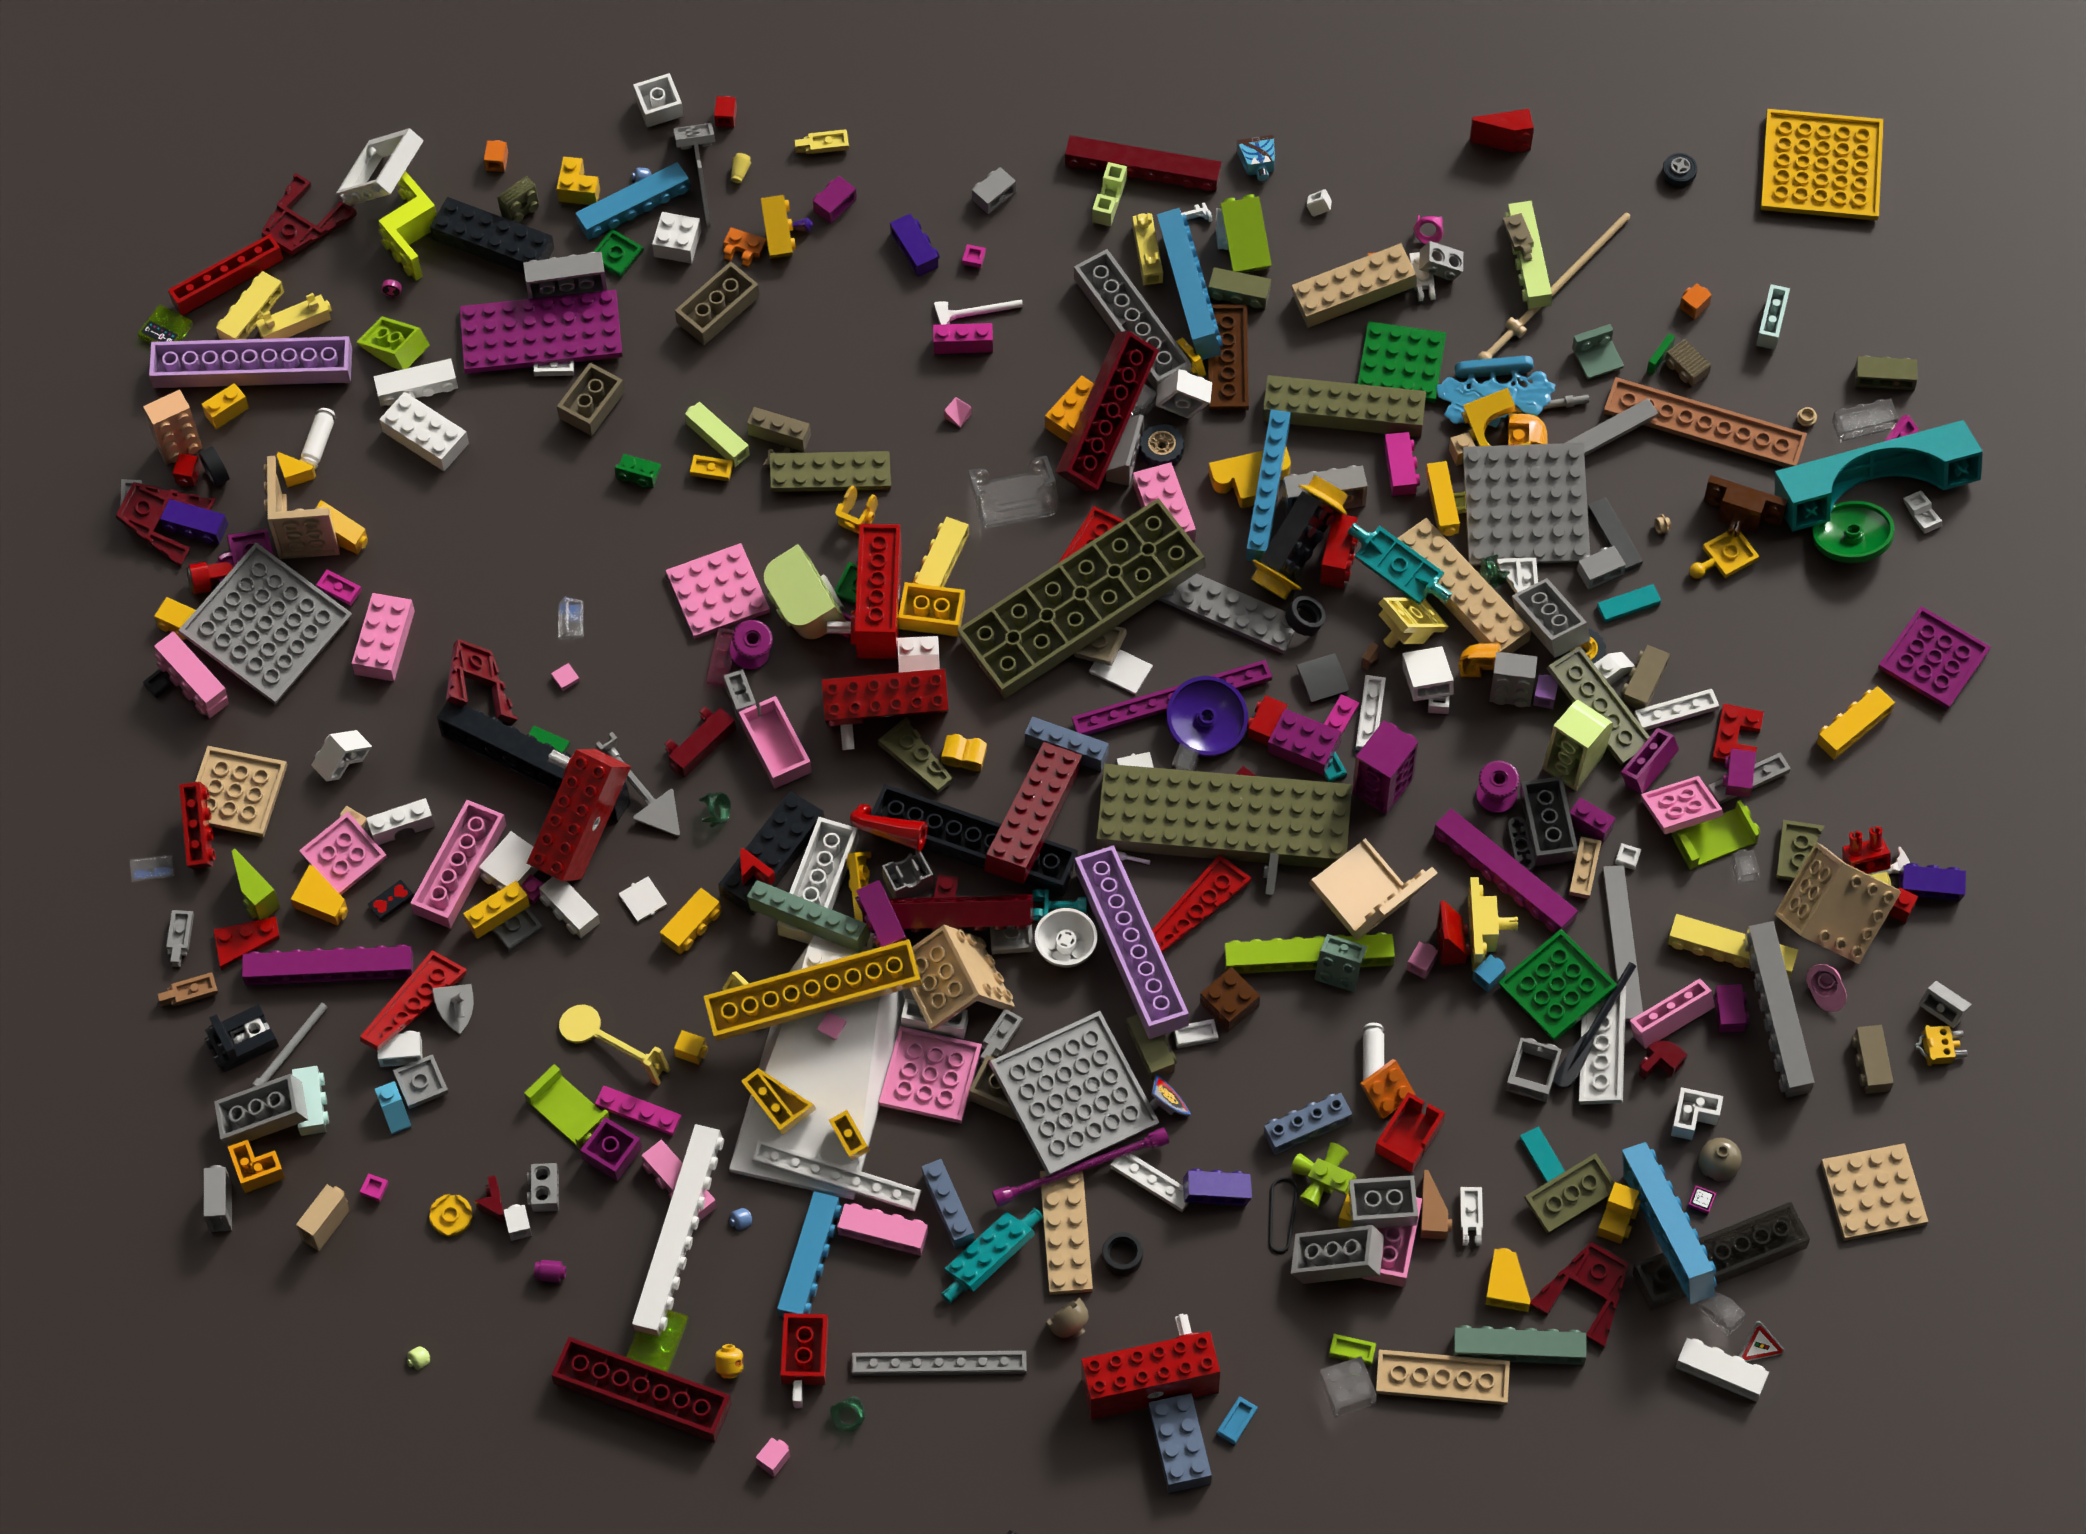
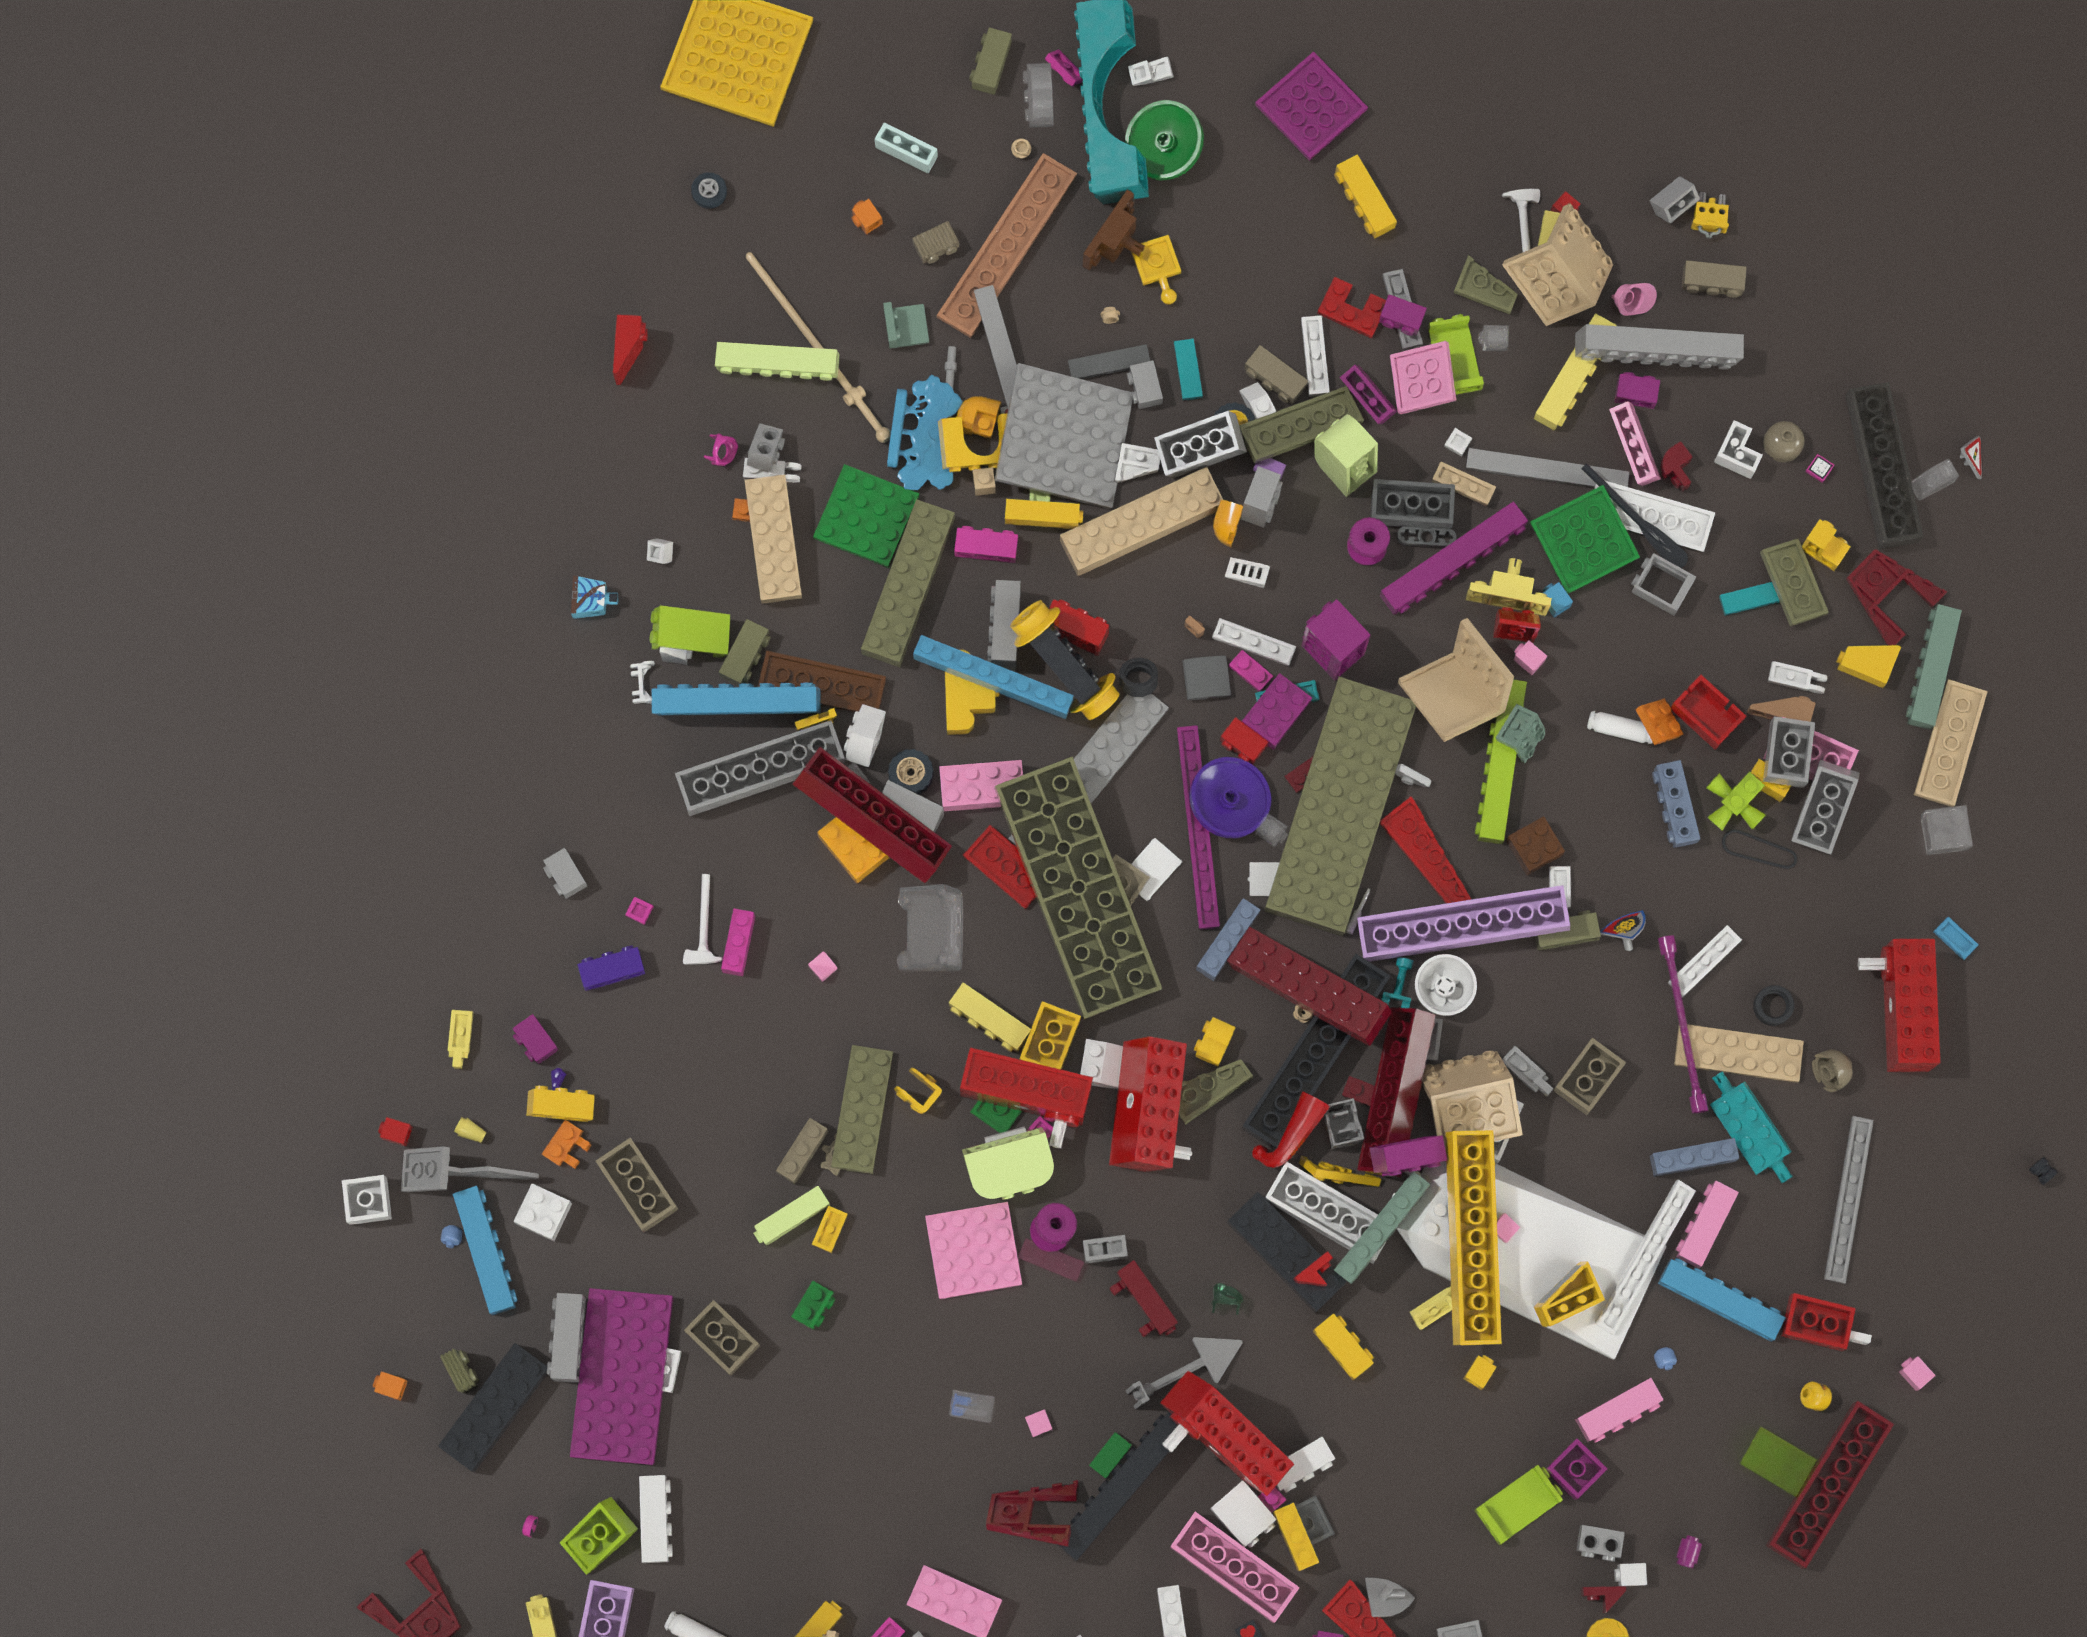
camera: 80 degrees left, 15 degrees up
white window [336,128,424,206] -> none
neon yellow bracket [378,171,437,281] -> none
white brick [379,392,469,471] -> none
yellow brick [557,157,600,205] -> none
light yellow piece [559,1005,671,1086] -> none
green tile [593,229,644,278] -> none
dark pink plate [595,1085,682,1136] -> none
white piece [619,877,667,922] -> none
white brick [632,1124,724,1337] -> none
bright pink piece [739,696,812,789] -> none
yellow brick [829,1110,870,1161] -> none
clear green piece [830,1396,865,1432] -> none
bright pink plate [879,1026,982,1124] -> none
light grey plate [989,1011,1159,1176] -> none
dark red brick [1065,135,1222,191] -> none
yellowish green arch [1092,162,1127,226] -> none
light yellow brick [1132,213,1163,285] -> none
sand blue brick [1148,1393,1212,1493] -> none
brick [1183,1169,1252,1206] -> none
lime tile [1329,1334,1376,1366] -> none
teal plate [1347,523,1453,605] -> none
light yellow brick [1378,598,1449,648] -> none
white brick [1402,646,1454,701] -> none
clear green piece [1480,554,1510,588] -> none
dark tan plate [1503,213,1534,261] -> none
magenta brick [1570,797,1616,844] -> none
dark azure brick [1622,1142,1717,1305] -> none
green tile [1647,333,1675,375] -> none
white brick [1675,1338,1769,1402] -> none
tan plate [1821,1143,1928,1241] -> none
red brick [1842,826,1891,874] -> none
dark purple brick [1899,863,1966,901] -> none

